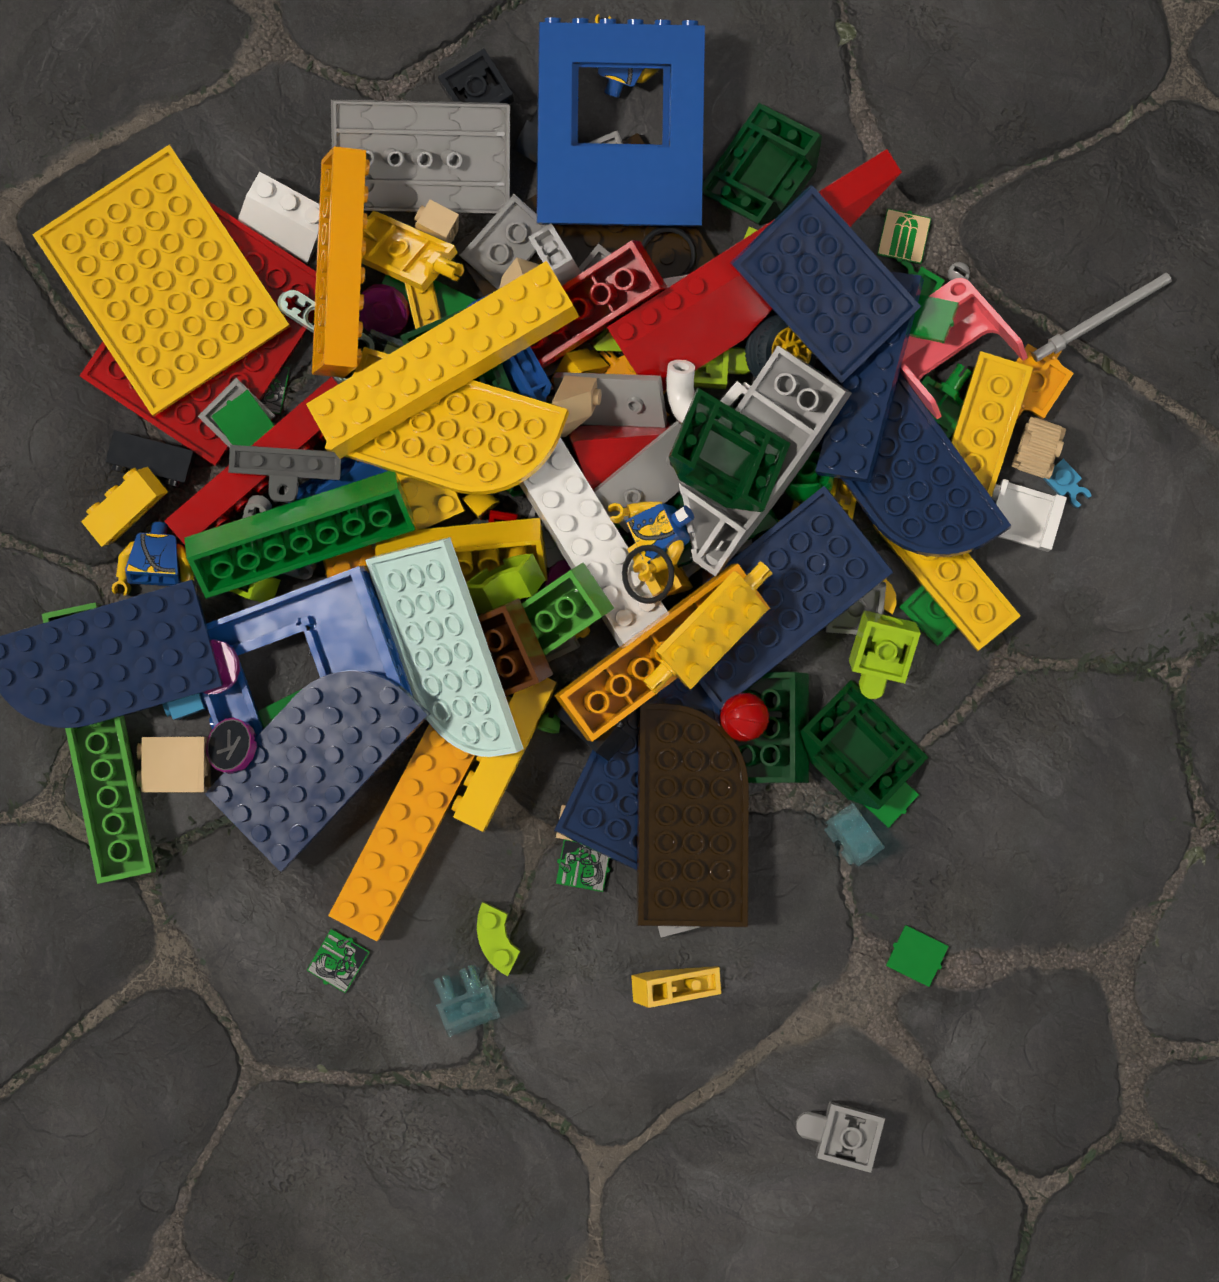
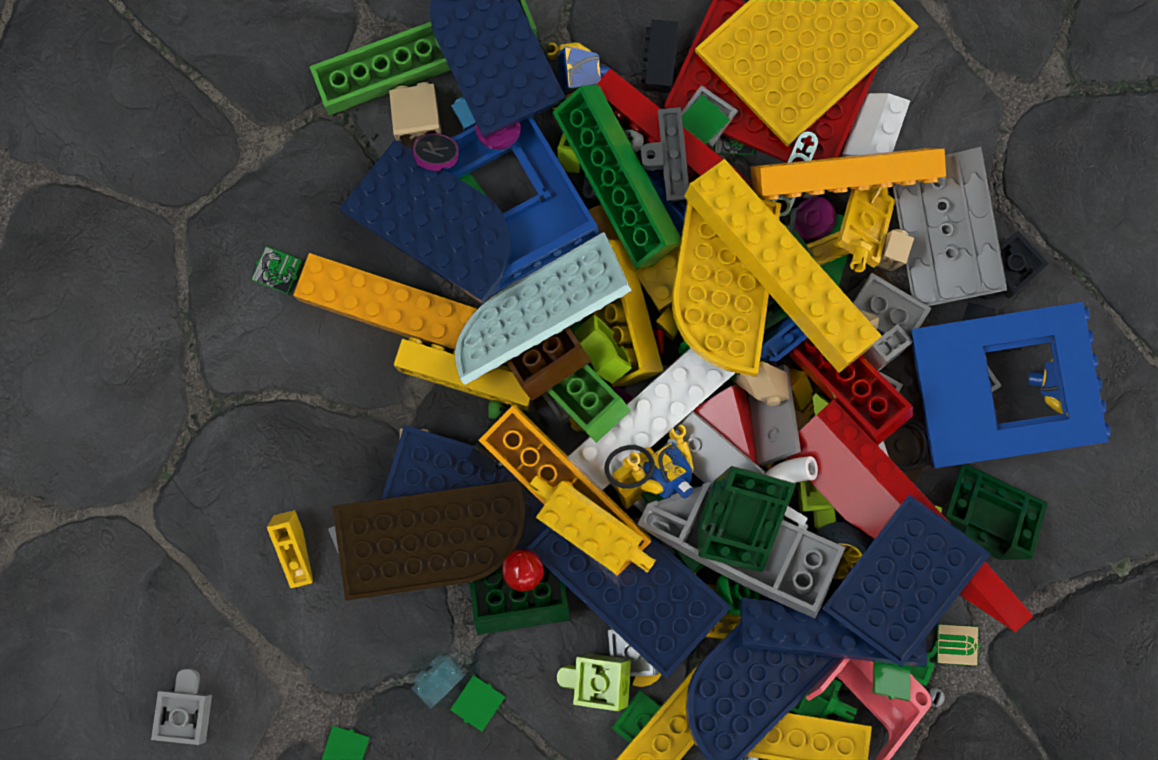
camera: 80 degrees right, 5 degrees down
yellow brick [81,467,168,547] -> none
clear light blue brick [433,965,500,1037] -> none
lime brick [477,901,521,976] -> none
piece [556,839,610,892] -> none
dark green slope [800,680,928,810] -> none

